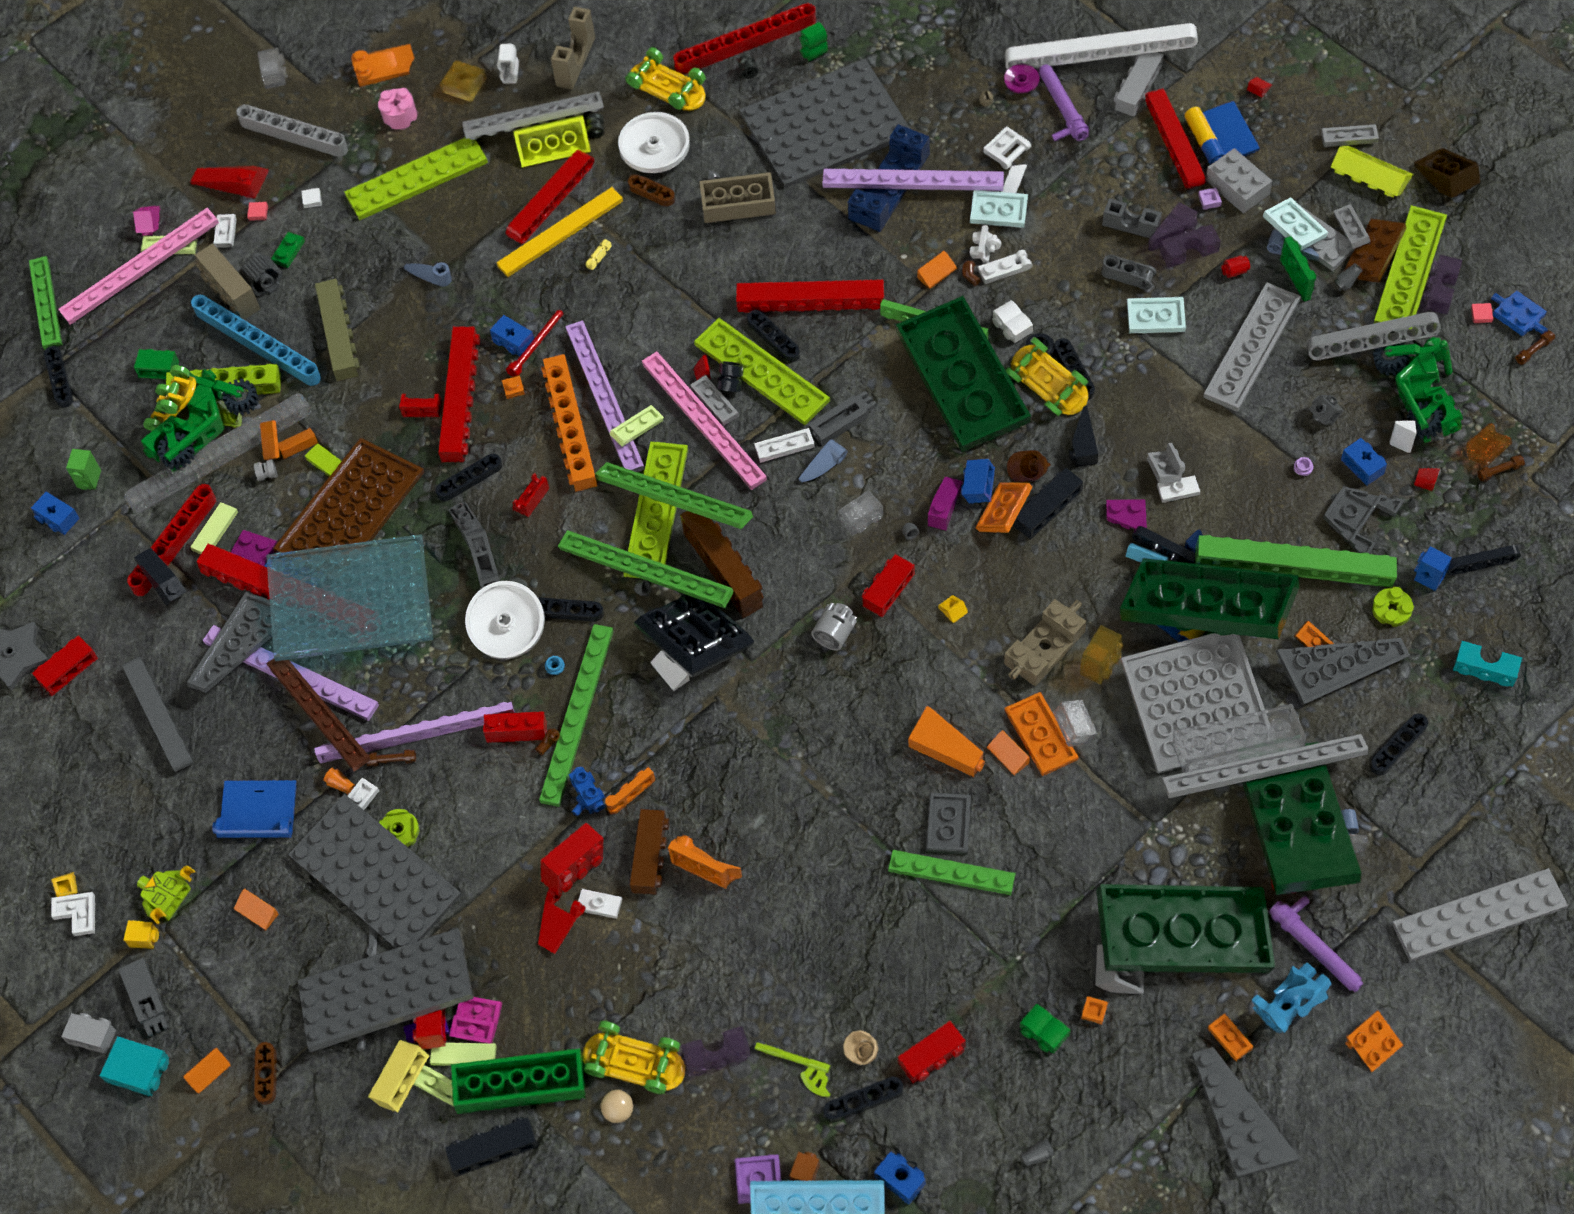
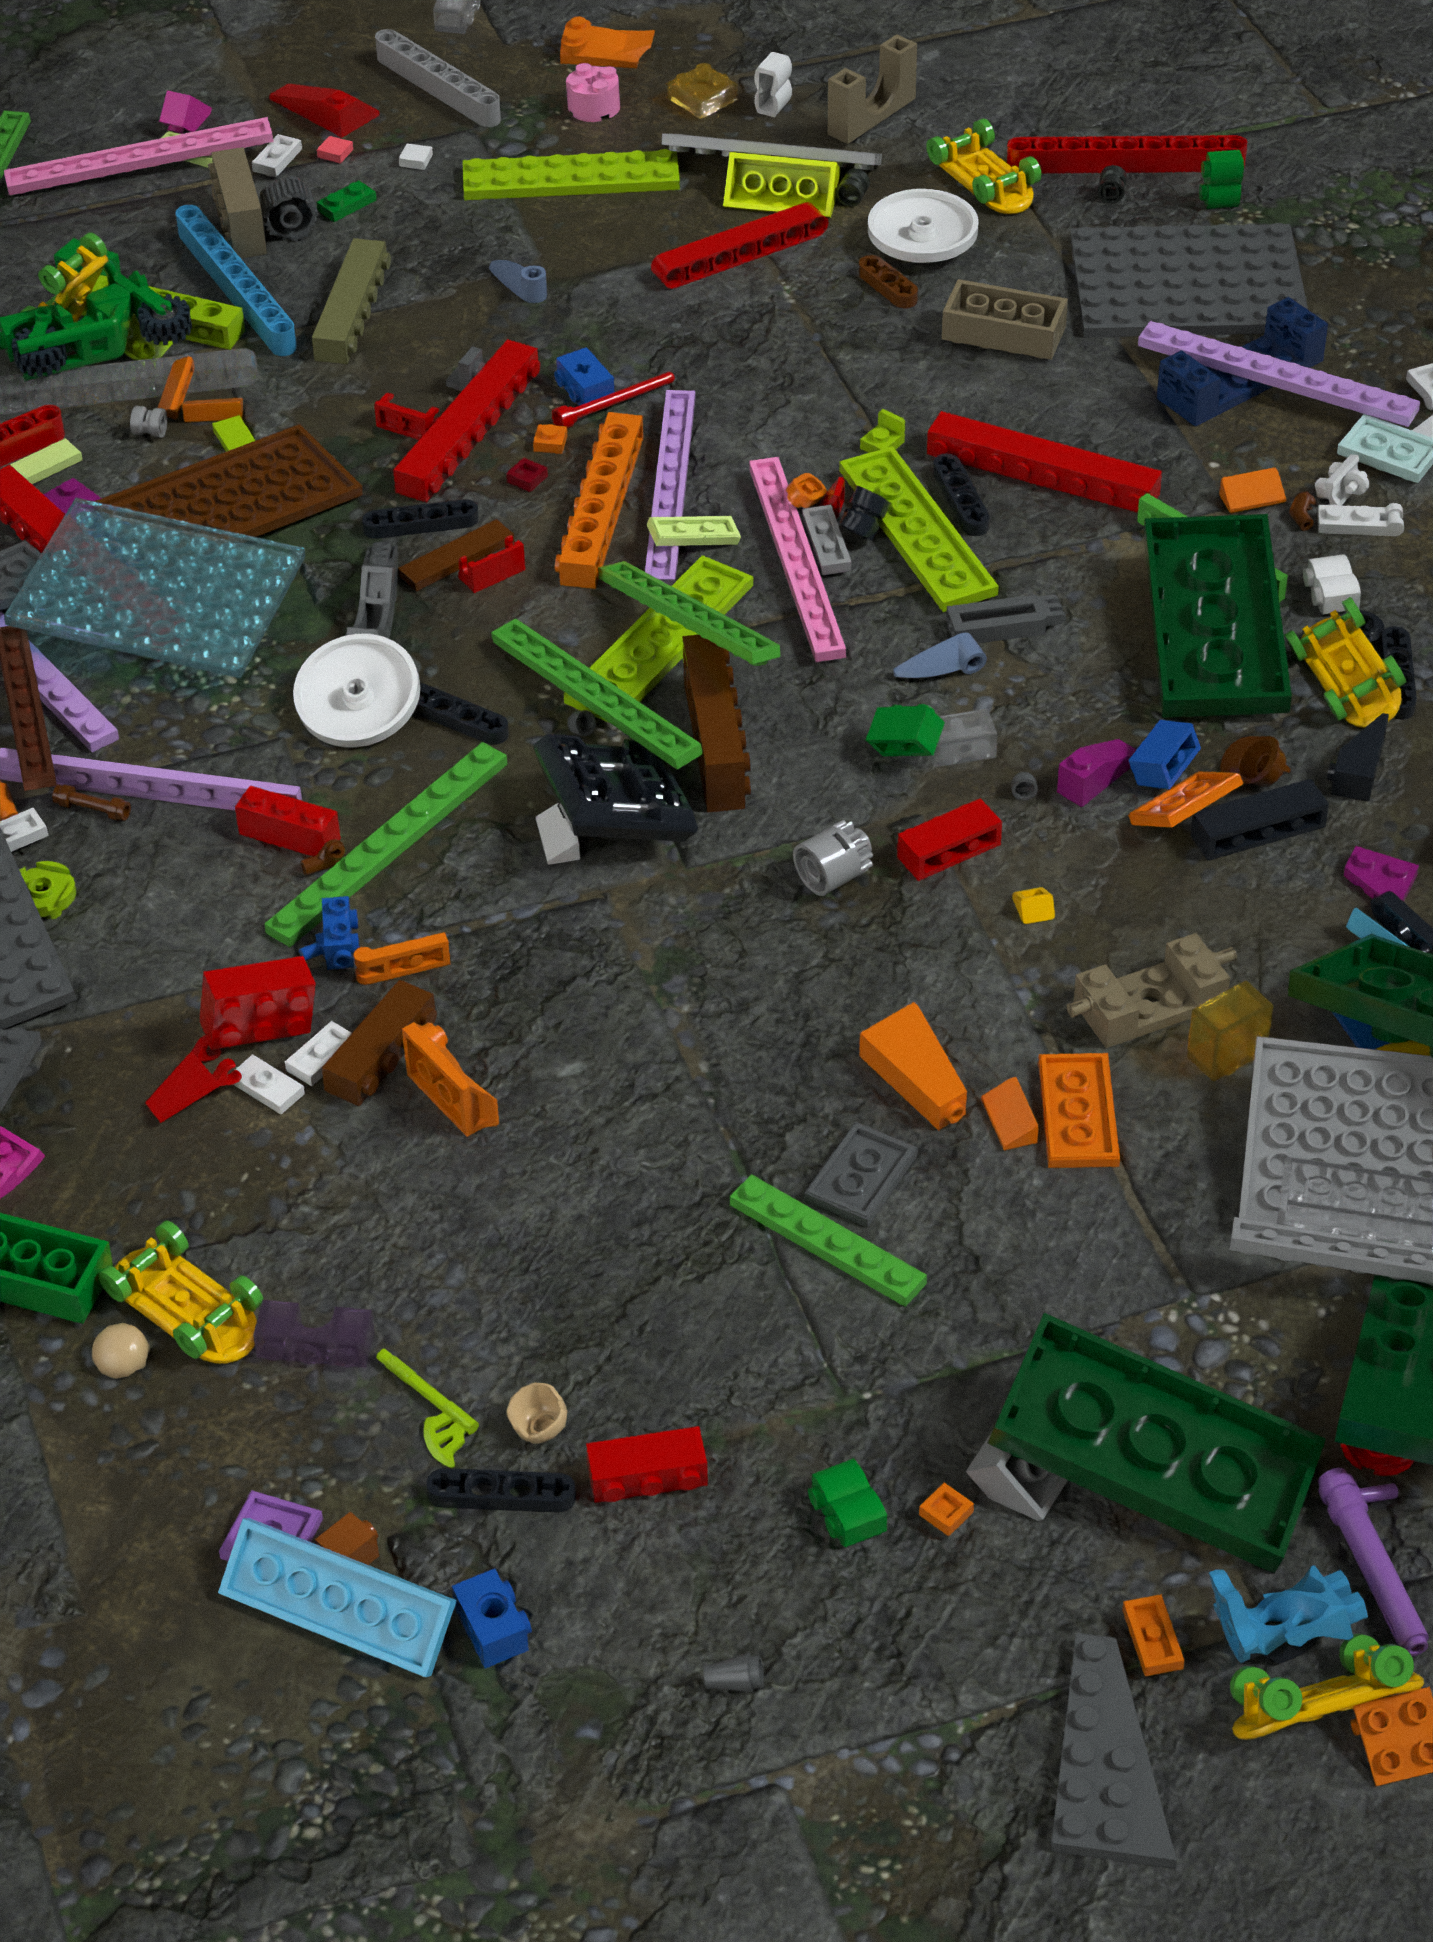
camera: 20 degrees right, 15 degrees down
yellow tile [496,187,623,277] -> none
dark azure plate [545,656,565,675] -> none
light yellow axle [585,239,612,270] -> none
white plate [754,428,815,463] -> none
clear brick [1053,699,1097,747] -> none
none -> white plate [285,1021,352,1086]
none -> reddish brown tile [398,519,515,591]
none -> dark grey bracket [446,347,485,391]
none -> dark red tile [506,457,548,492]
none -> orange plate [786,473,827,508]
none -> lime bracket [860,409,905,453]
none -> green brick [866,704,945,756]
none -> piece [1230,1634,1424,1740]

